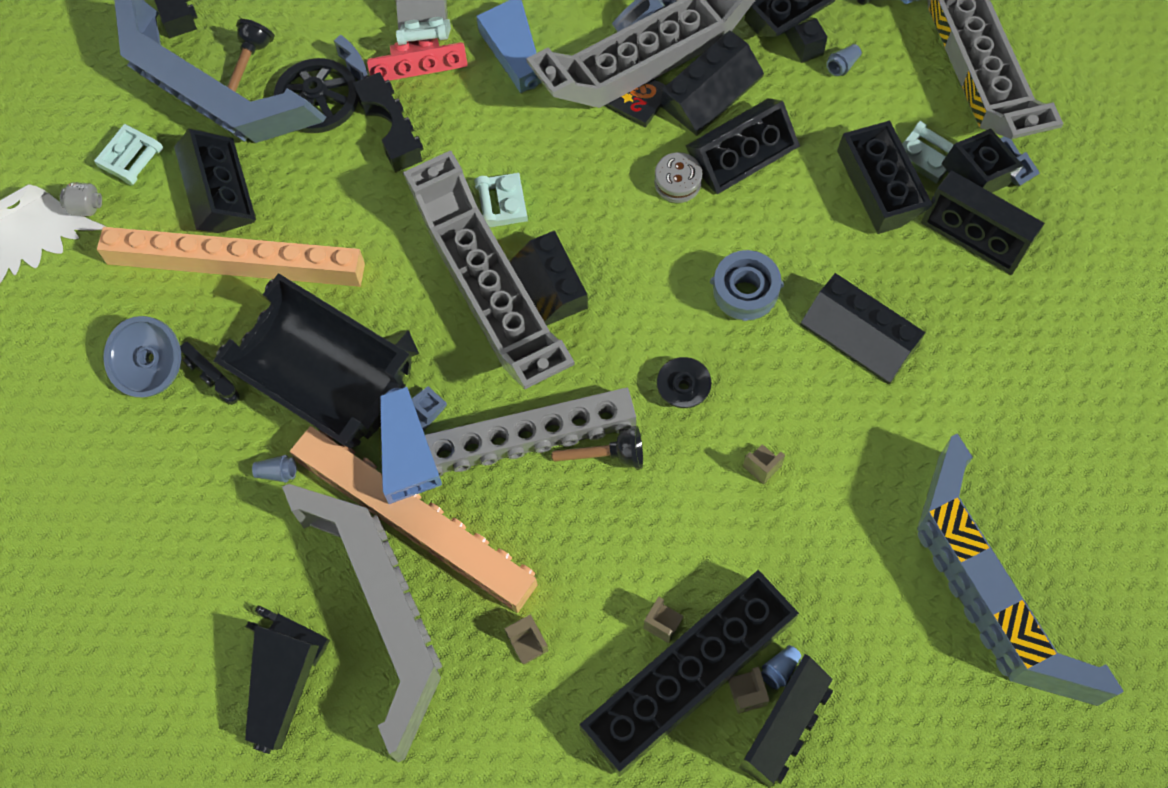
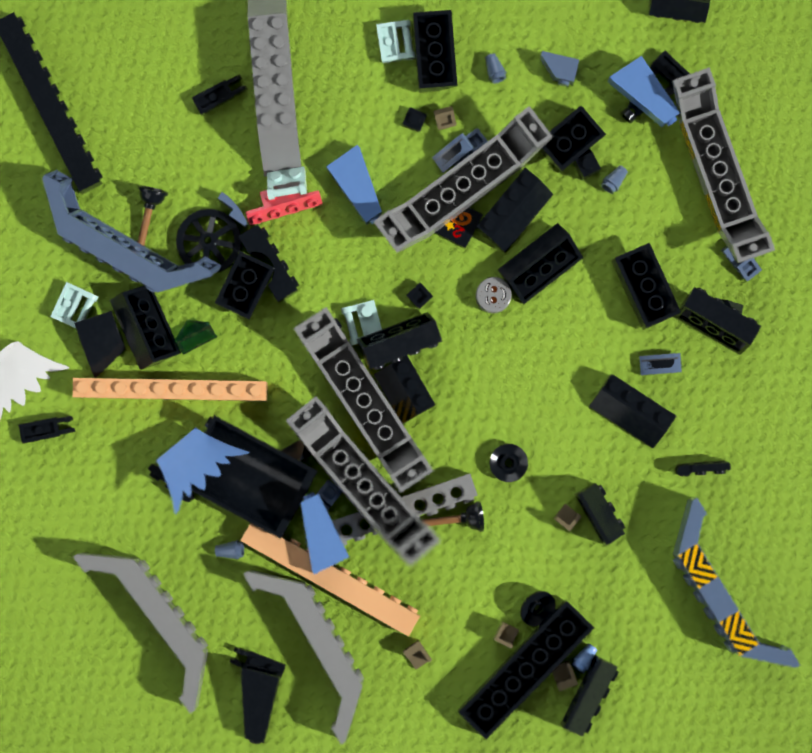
camera: 10 degrees left, 20 degrees up
light grey head [60,182,102,217] -> none
sand blue dish [104,316,181,397] -> none
sand blue piece [710,250,784,321] -> none
light aqua plate [902,121,954,184] -> none
black brick [941,129,1023,193] -> none
none -> black hinge [19,416,75,444]
none -> light grey slope [73,553,208,714]
none -> black slope [74,311,126,378]
none -> medium blue piece [156,428,249,514]
none -> clear green slope [175,320,217,355]
none -> black slope [215,251,275,320]
none -> light grey slope [286,397,441,566]
none -> black brick [356,312,442,370]
none -> black plate [406,282,433,309]
none -> black dish [520,591,556,626]
none -> black slope [575,483,625,546]
none -> sand blue slope [639,353,682,375]
none -> black hinge [674,460,731,477]

